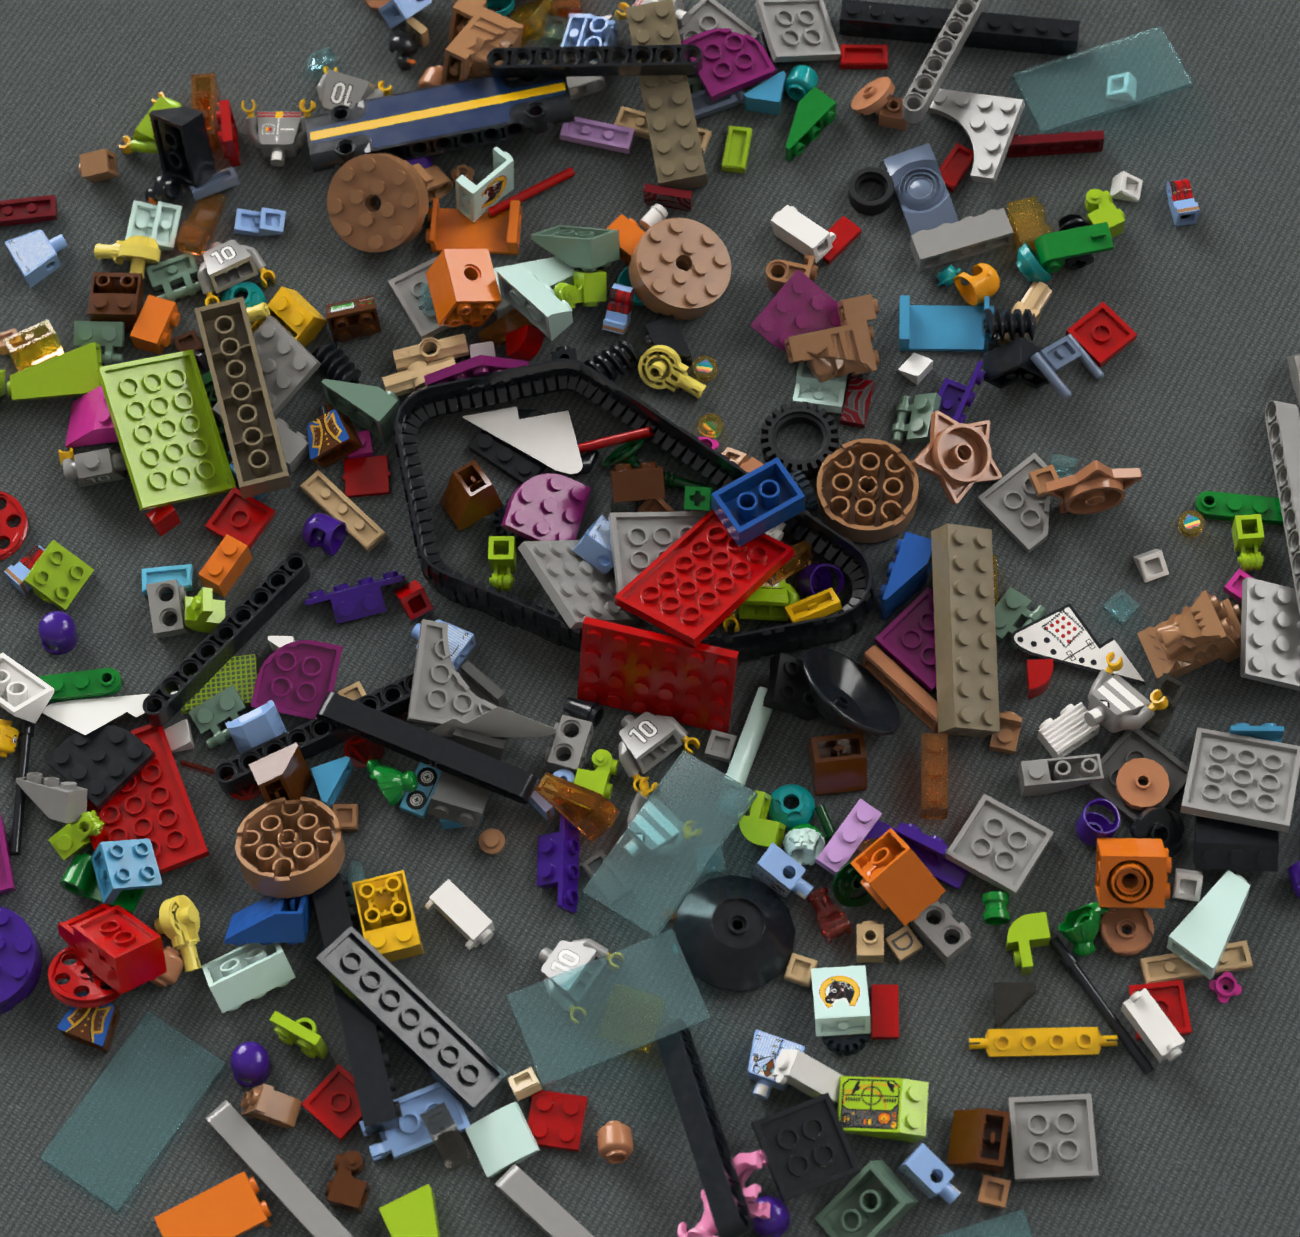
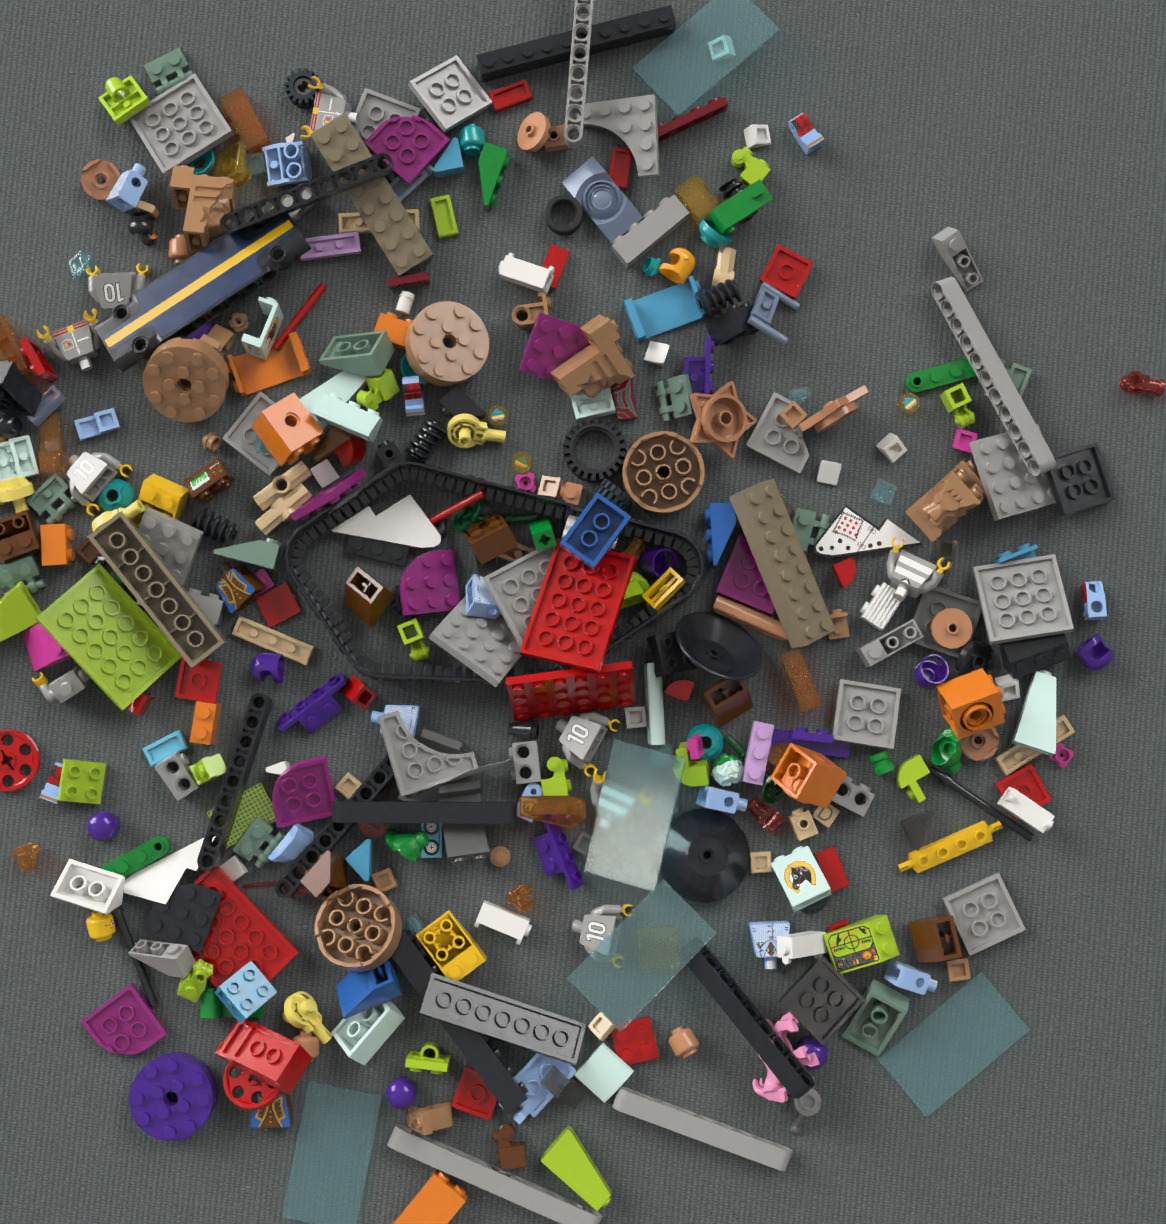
camera: 25 degrees left, 20 degrees up
none -> medium nougat plate [202,432,220,452]
none -> clear orange piece [506,884,535,913]
none -> red brick [664,680,694,702]
none -> dark pink plate [686,734,704,759]
none -> white slope [816,460,842,486]

